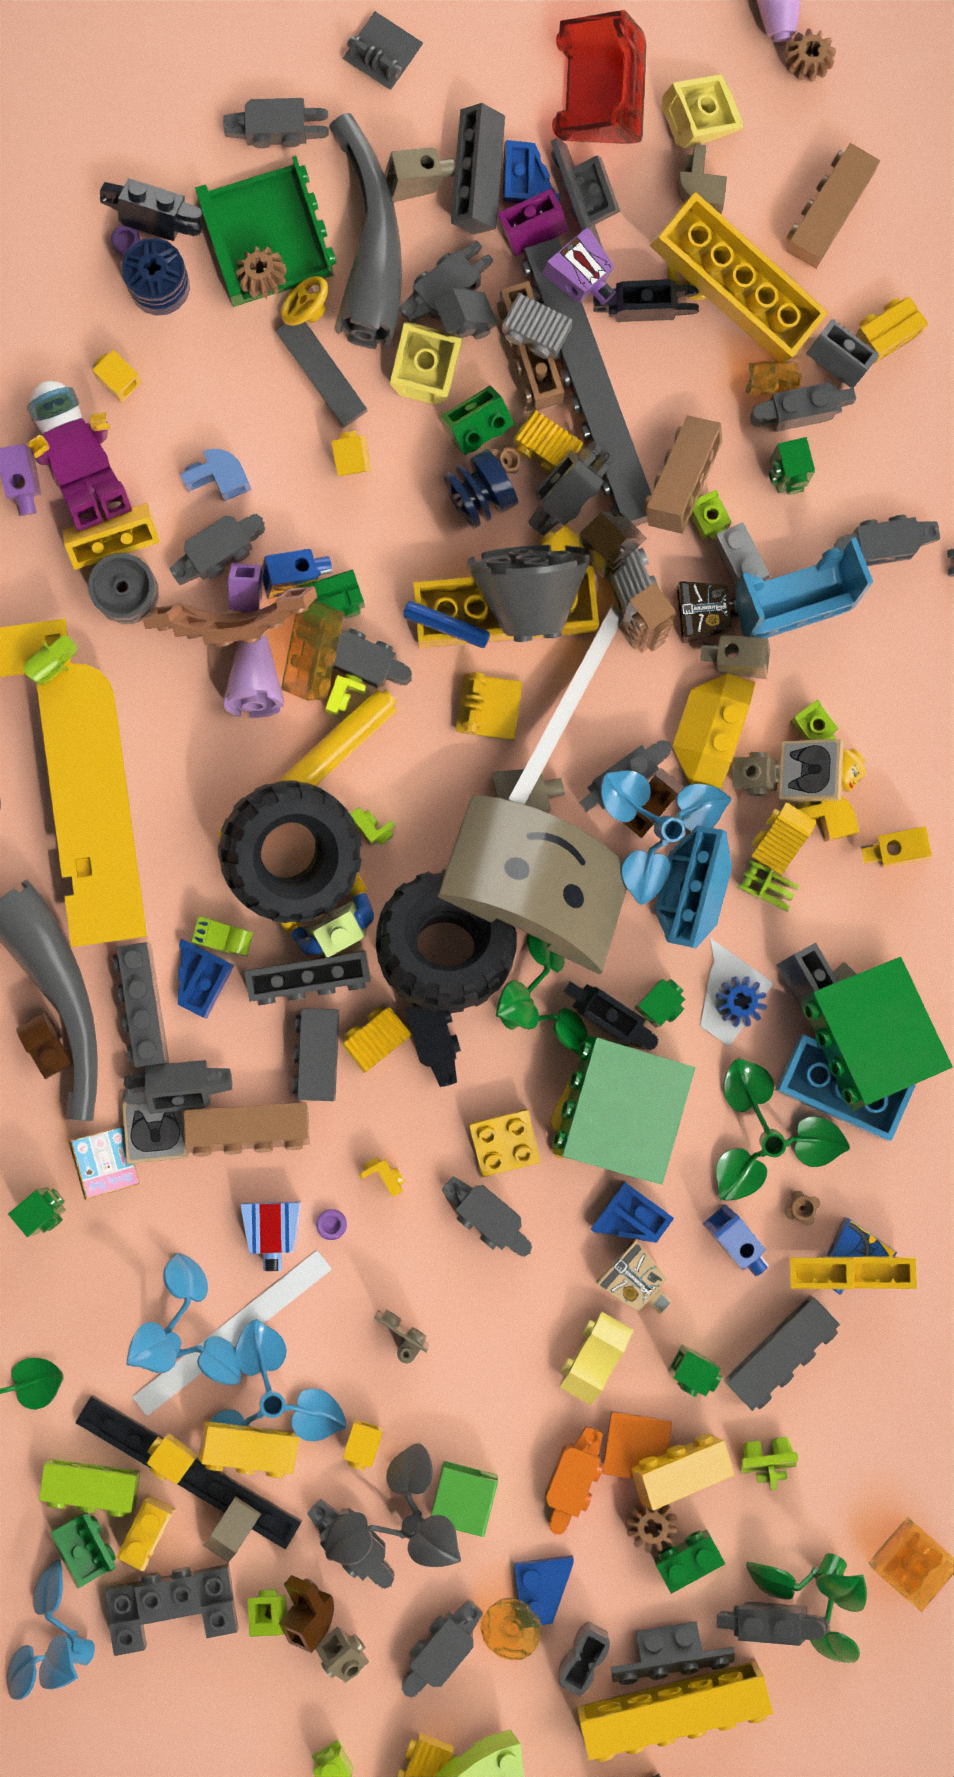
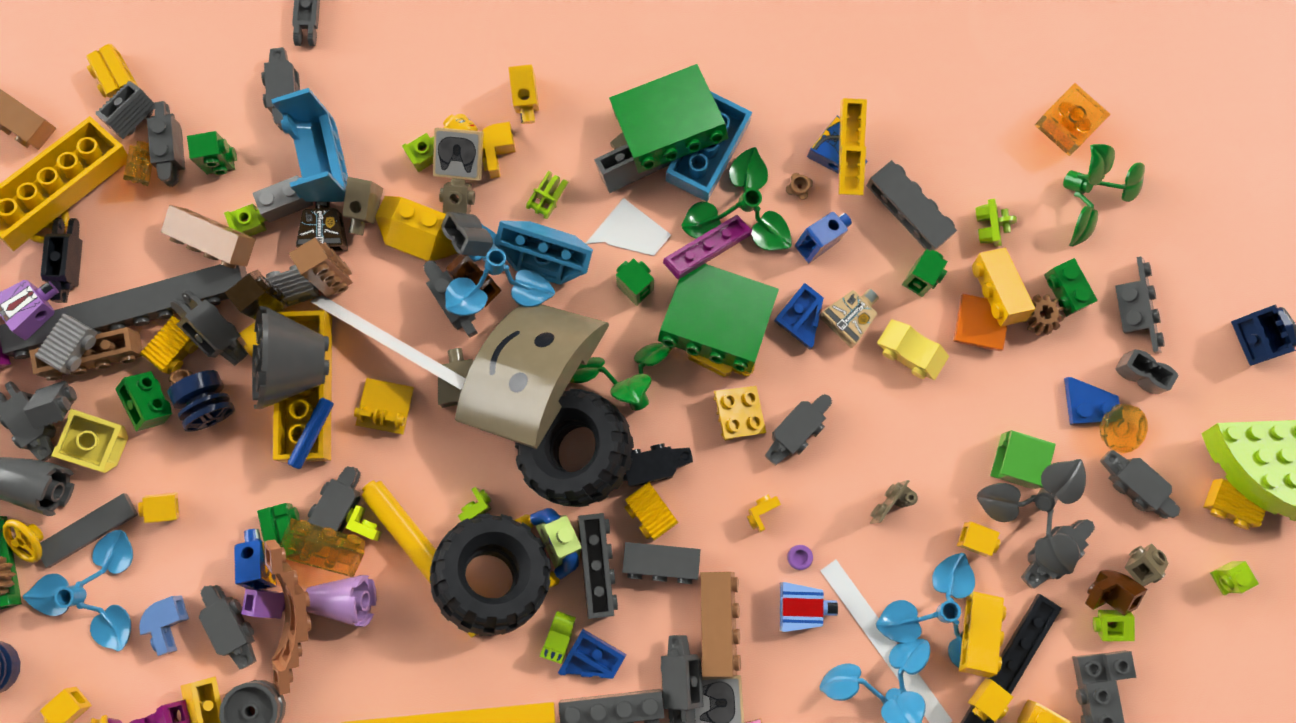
camera: 85 degrees left, 5 degrees down
dark tan slope [203,1496,261,1563] -> none
orange hinge [545,1425,604,1535] -> none
black hinge [563,981,659,1051] -> none
yellow brick [577,1661,773,1762] -> none
blue gear [715,976,767,1027] -> none
dark grey hinge [717,1602,830,1646] -> none
yellow brick [751,803,817,876] -> none
none -> dark azure plant [23,530,133,651]
none -> dark grey brick [441,212,493,256]
none -> magenta tile [663,215,752,280]

